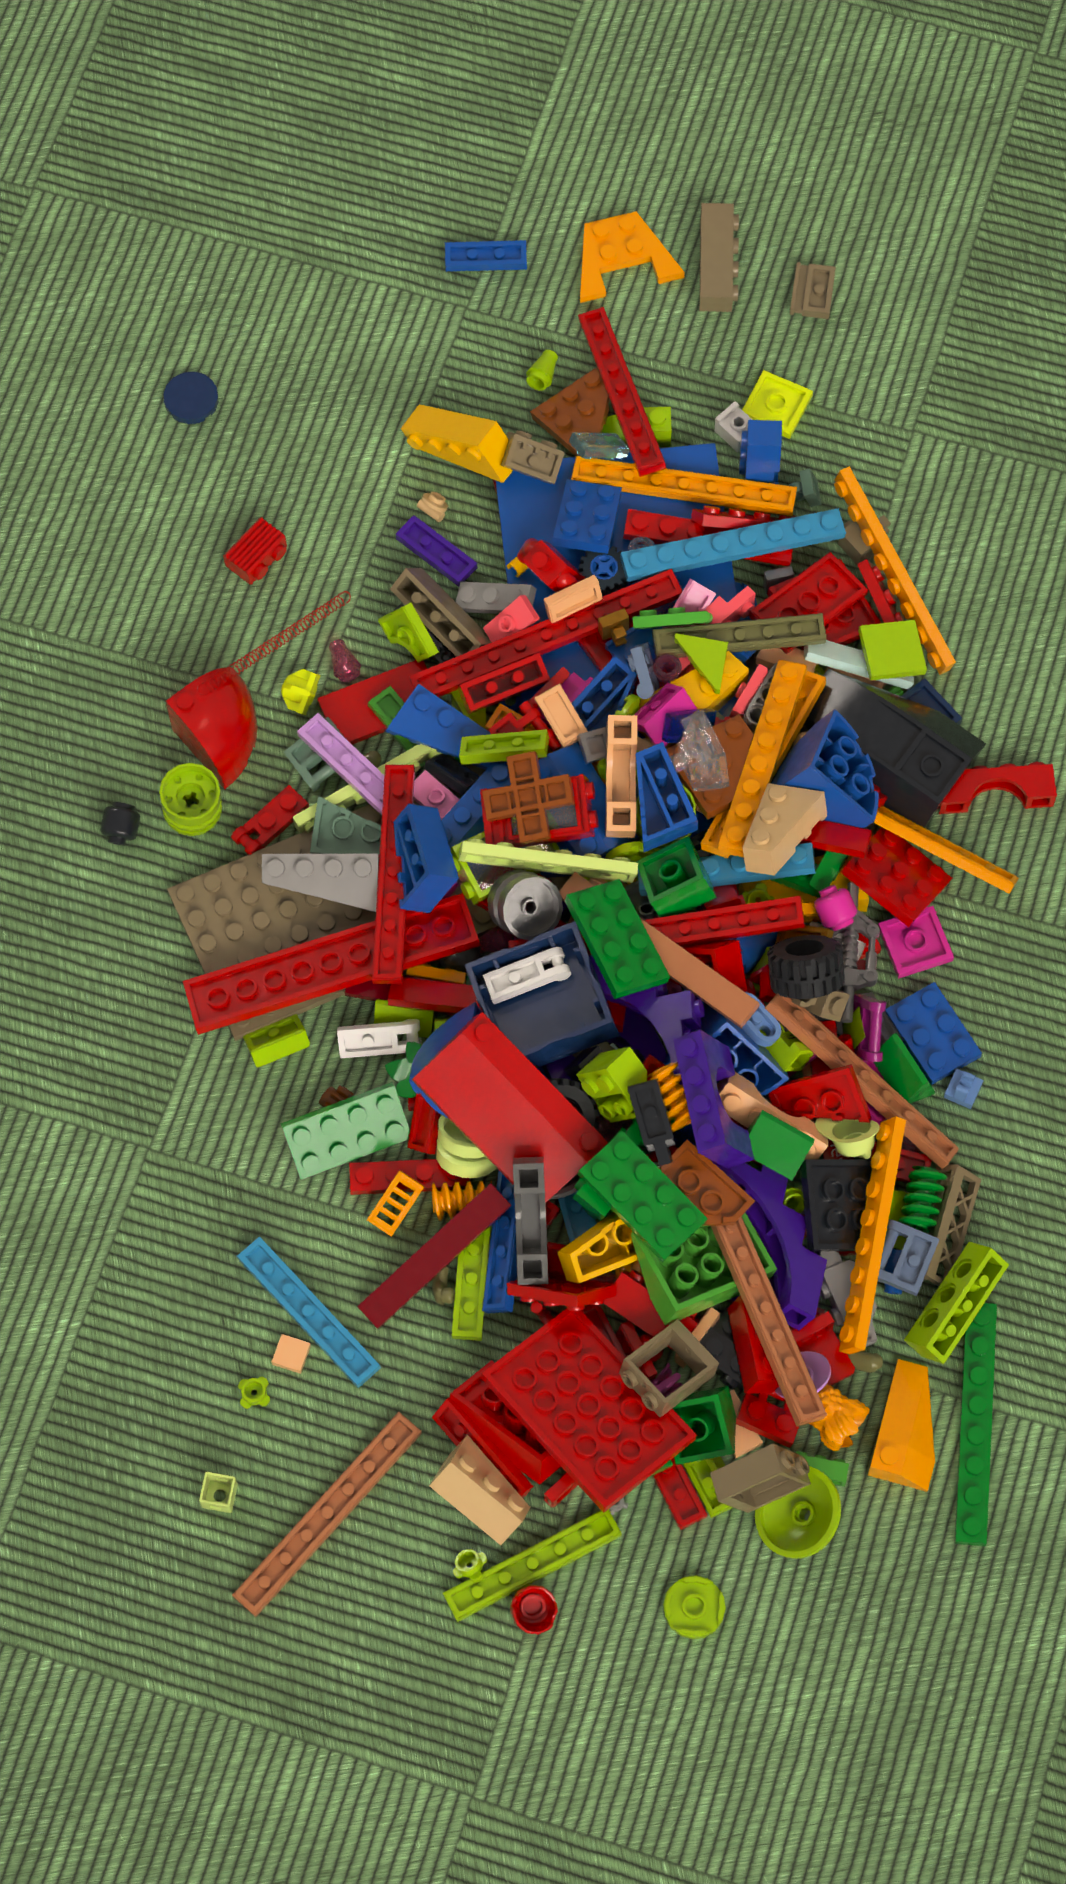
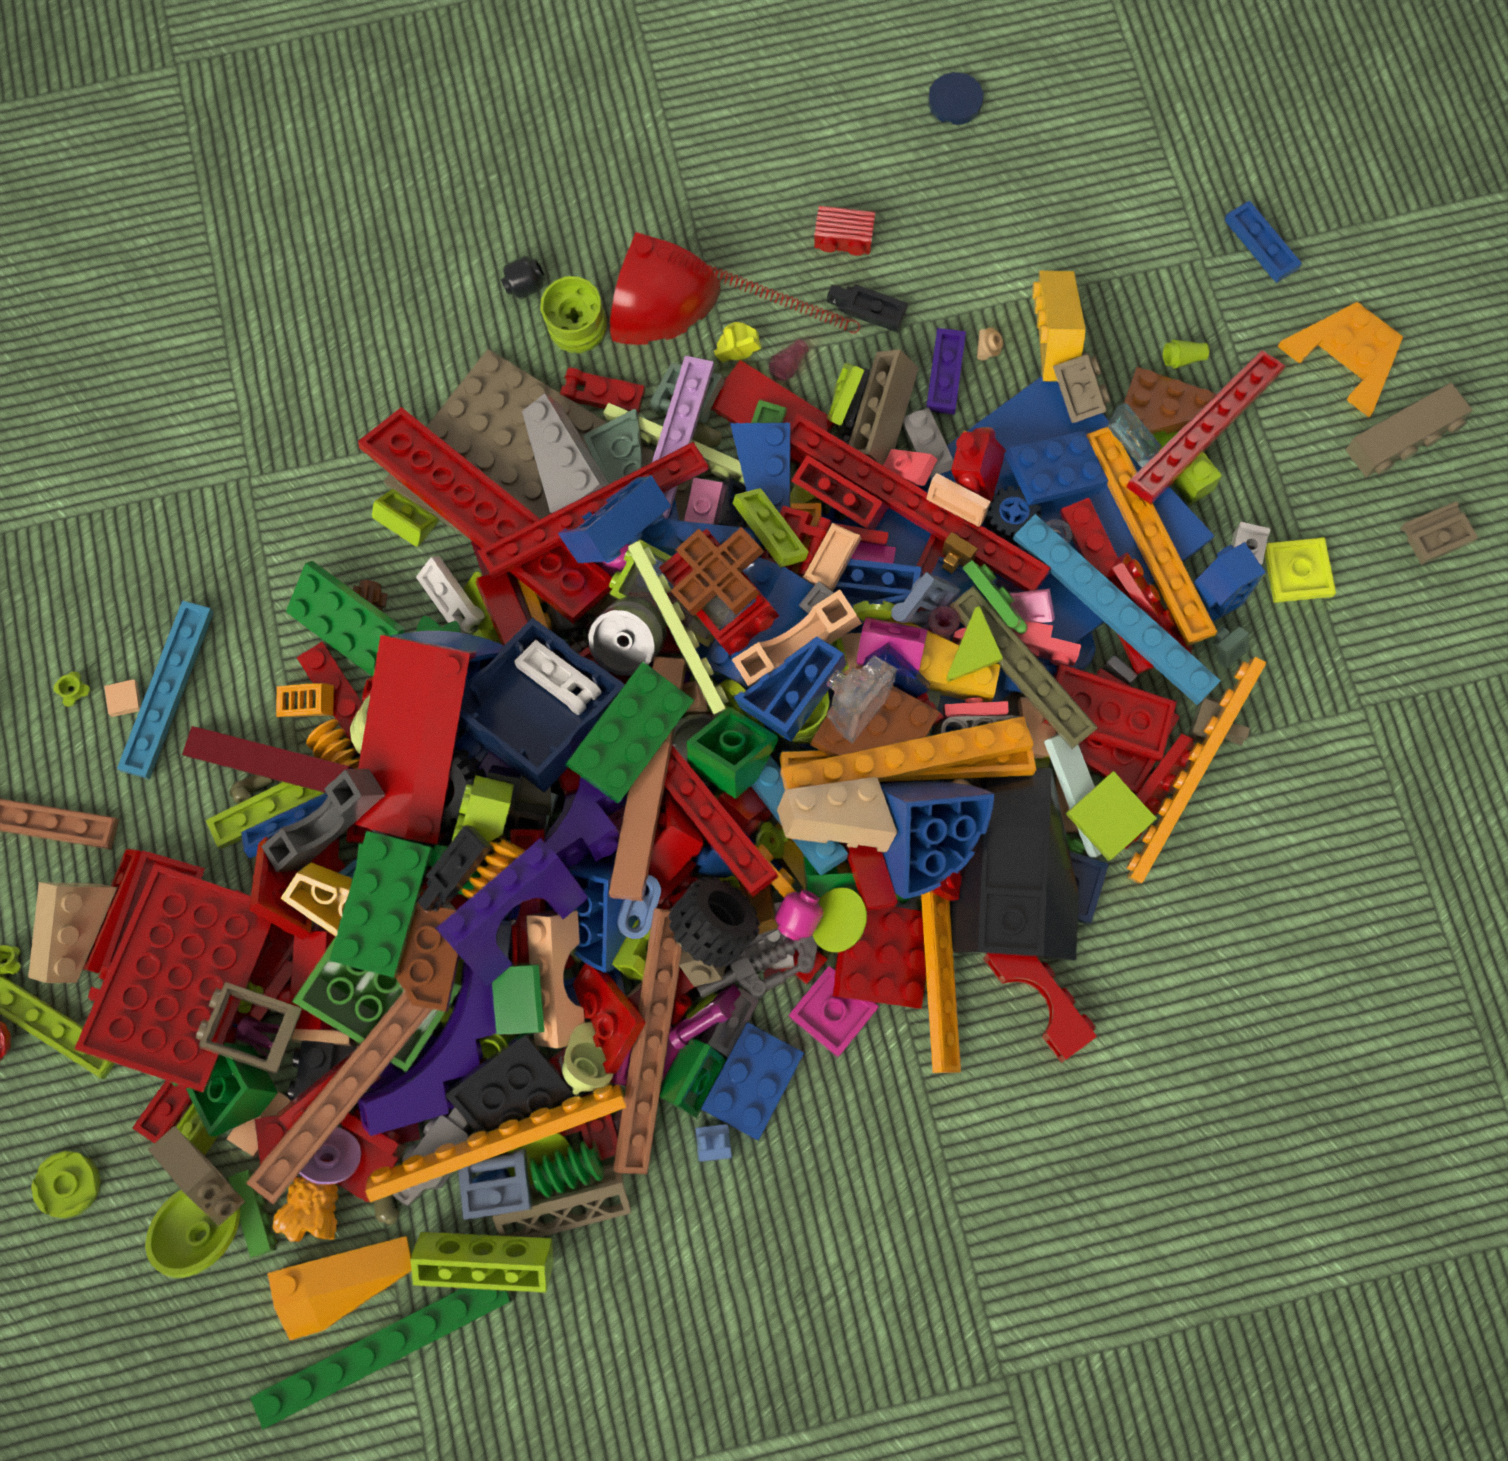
camera: 60 degrees right, 5 degrees up
none -> lime piece [812,888,867,952]
none -> black hinge [827,284,908,333]

